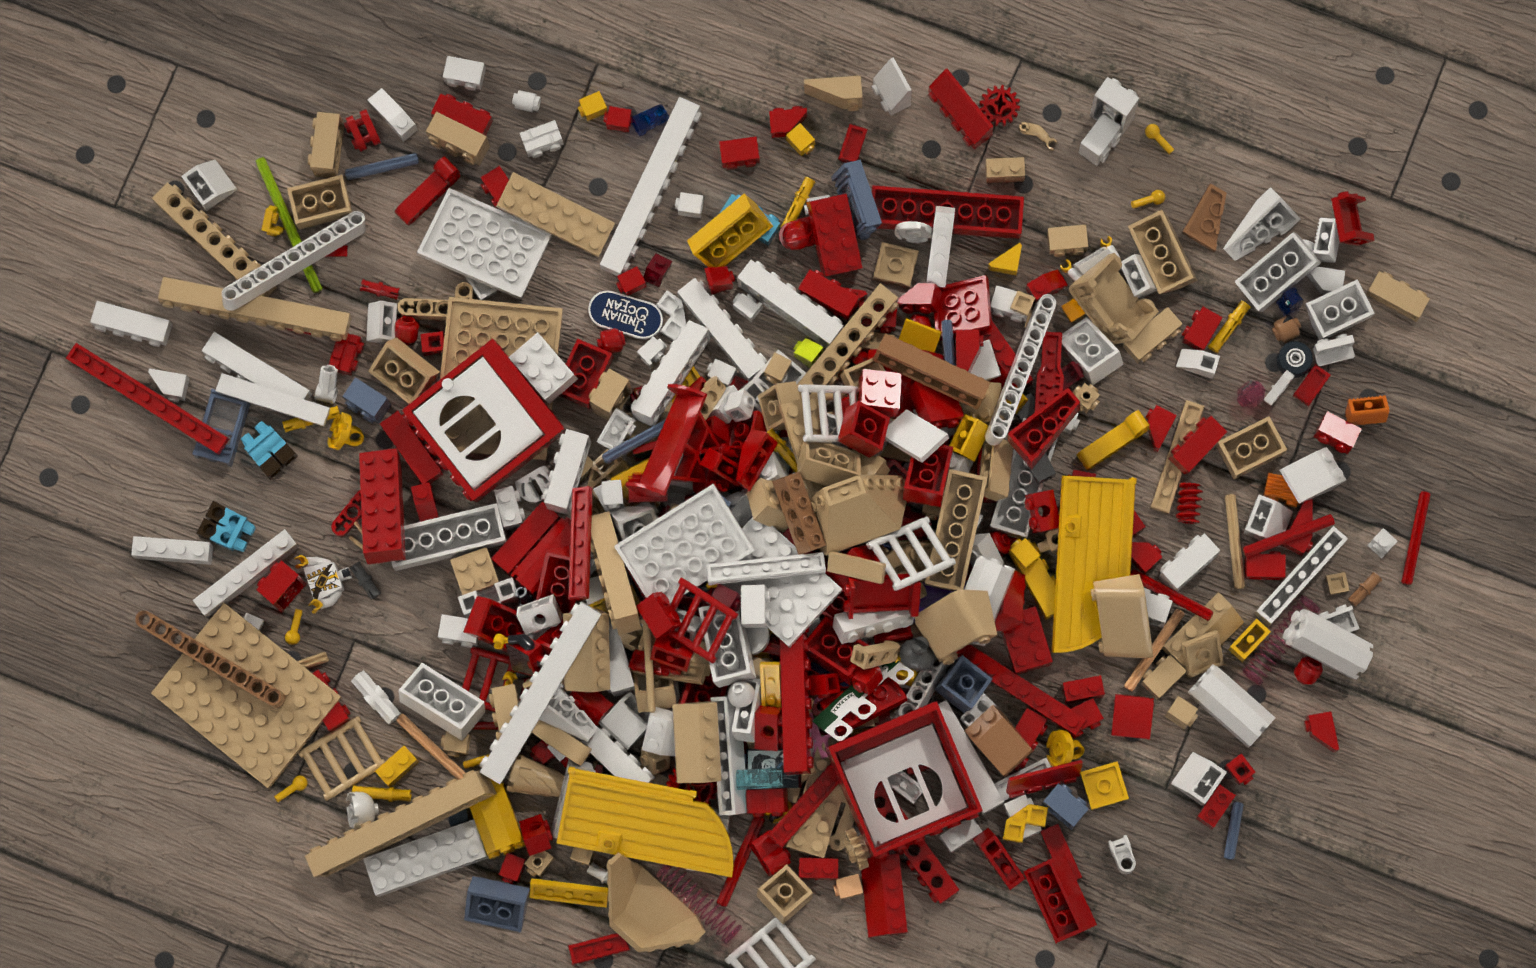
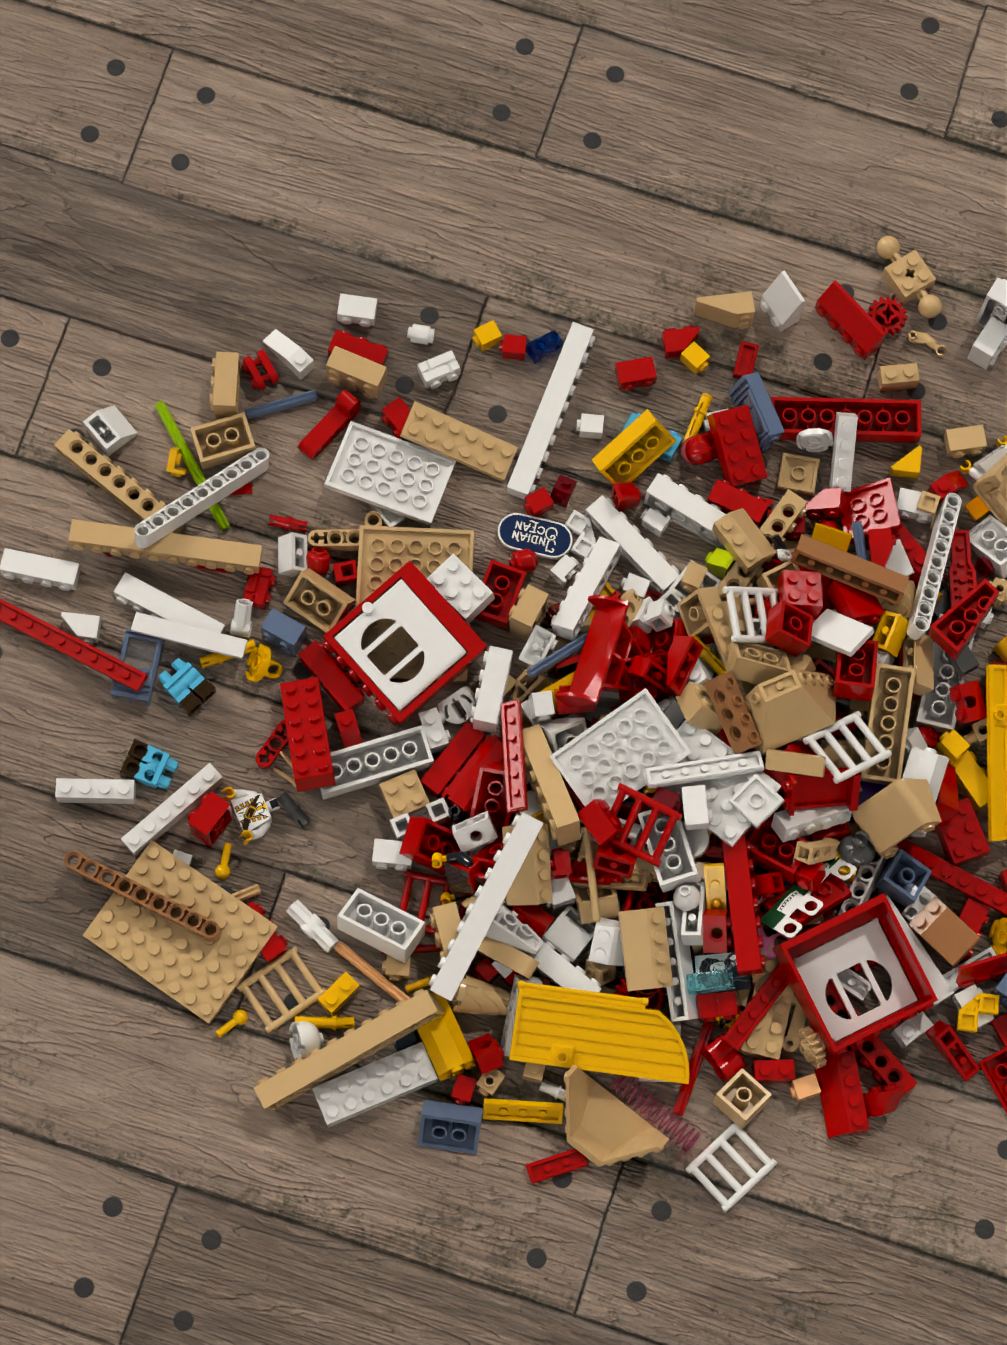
camera: 15 degrees left, 5 degrees down
none -> red brick [550,848,572,880]
none -> tan slope [712,508,777,574]
none -> white tile [728,773,785,829]
none -> arm [771,534,792,562]
none -> red slope [863,1084,905,1117]
none -> tan brick [876,236,942,318]

